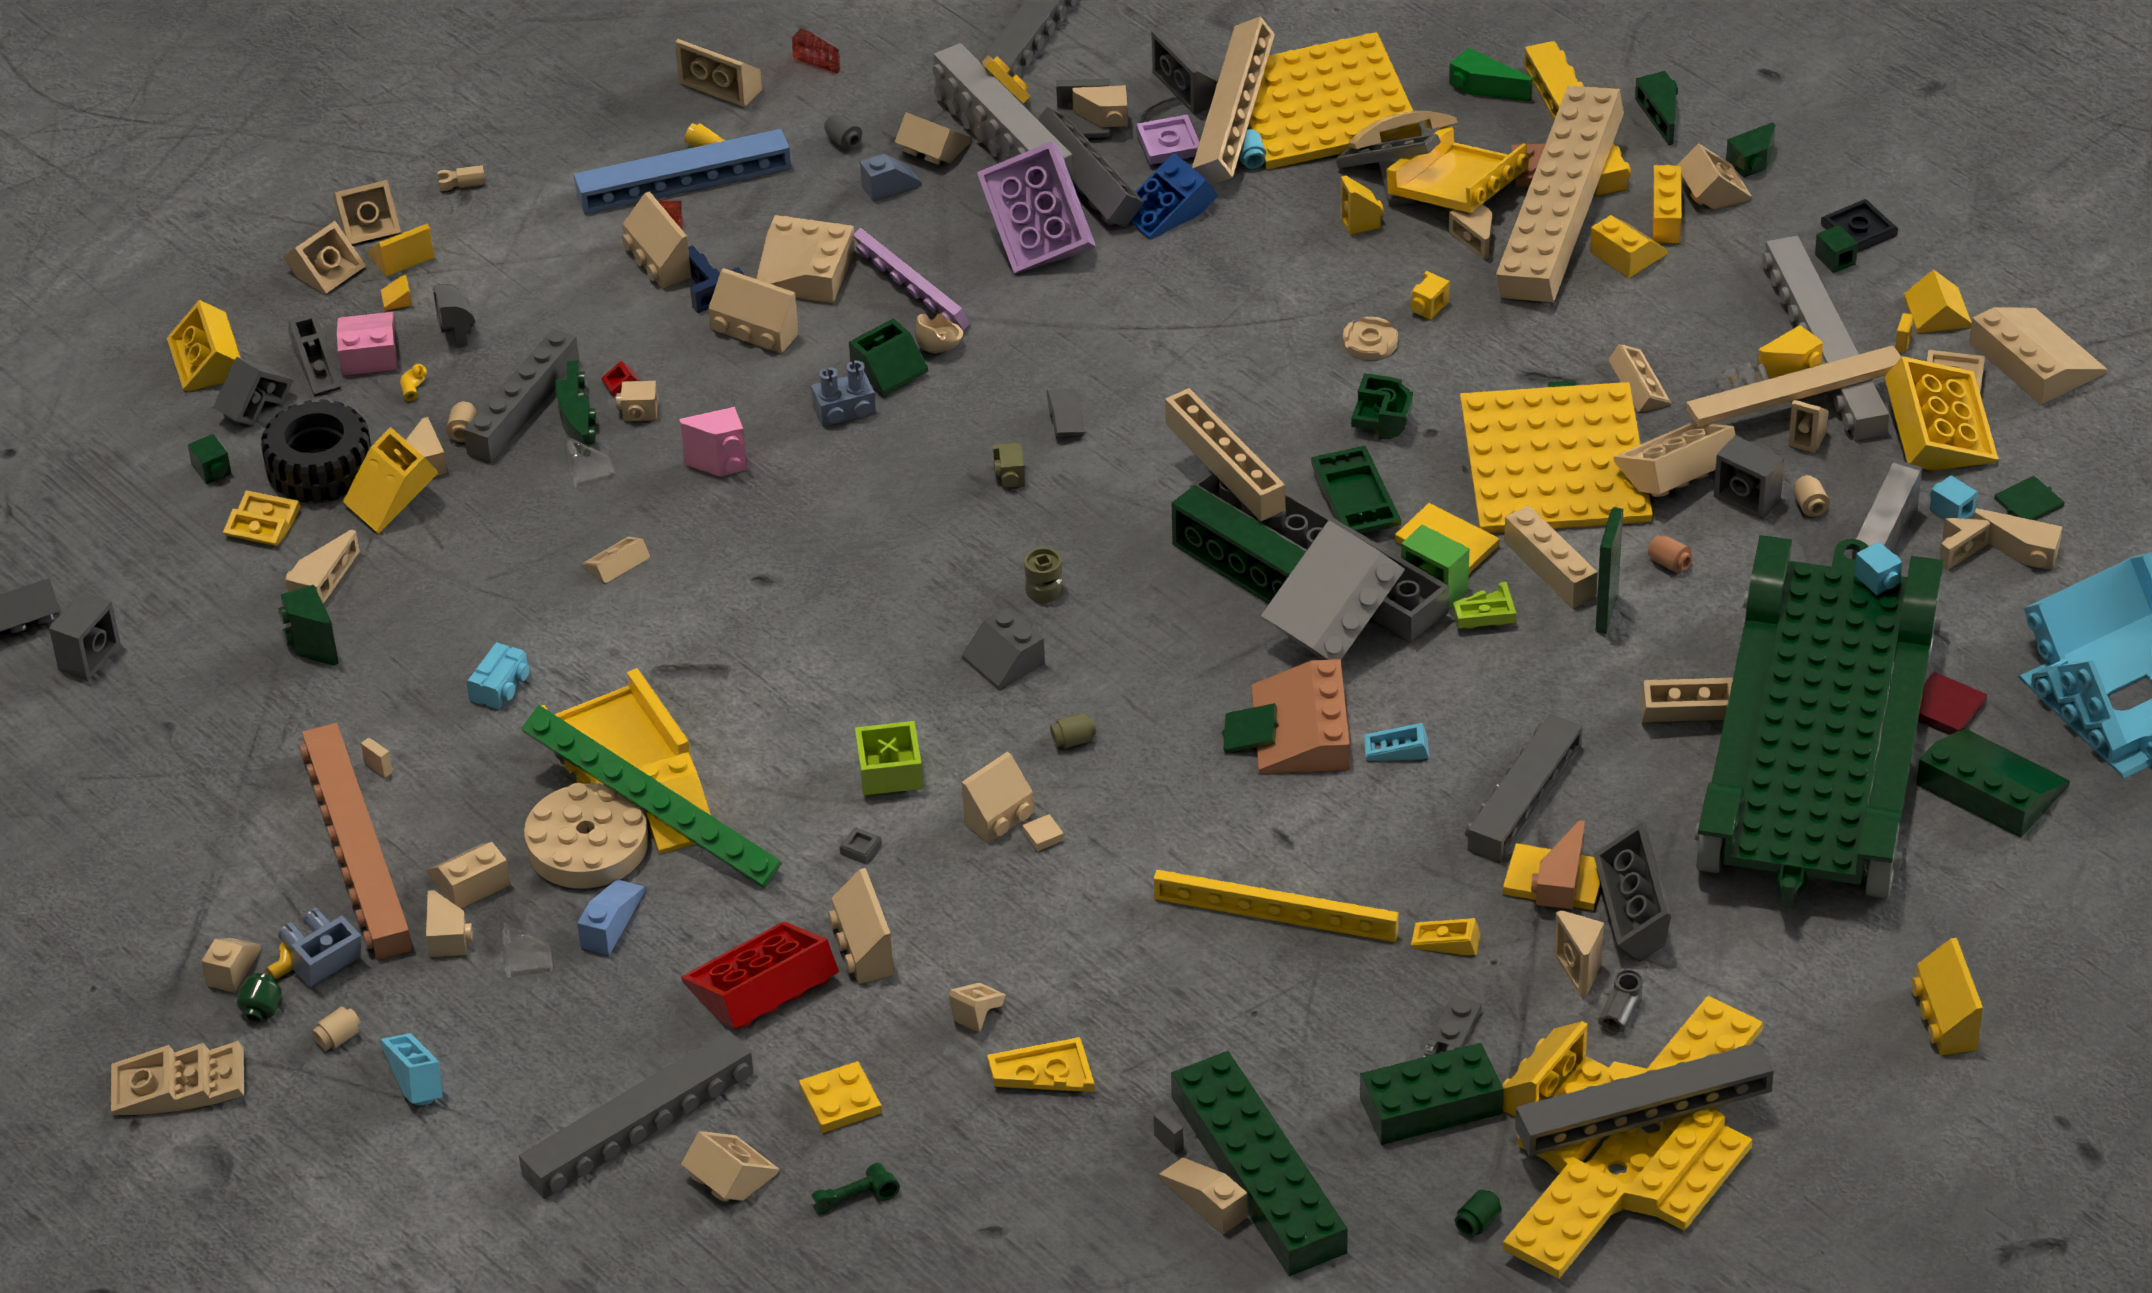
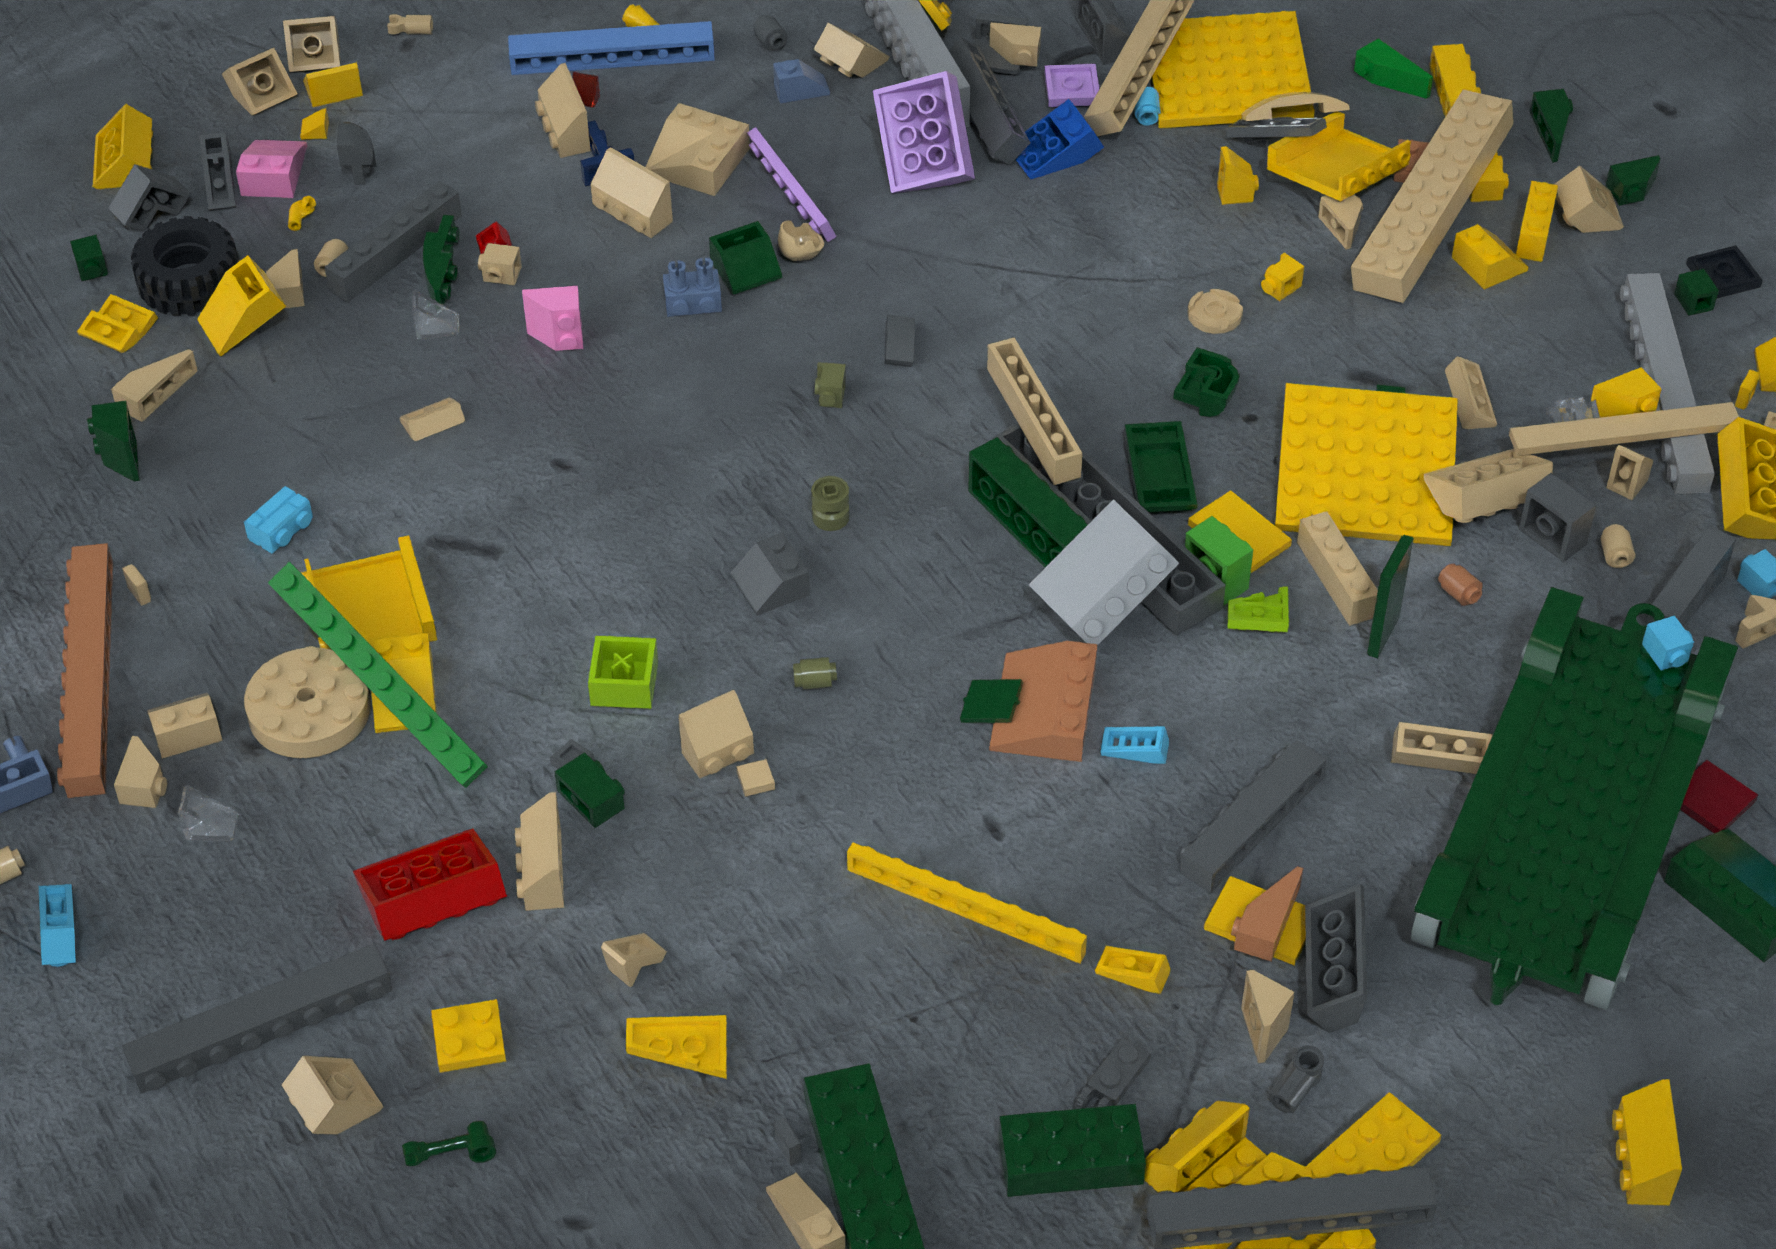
camera: 10 degrees right, 5 degrees up
medium blue slope [577,879,646,955] -> none
none -> dark green brick [554,752,625,828]

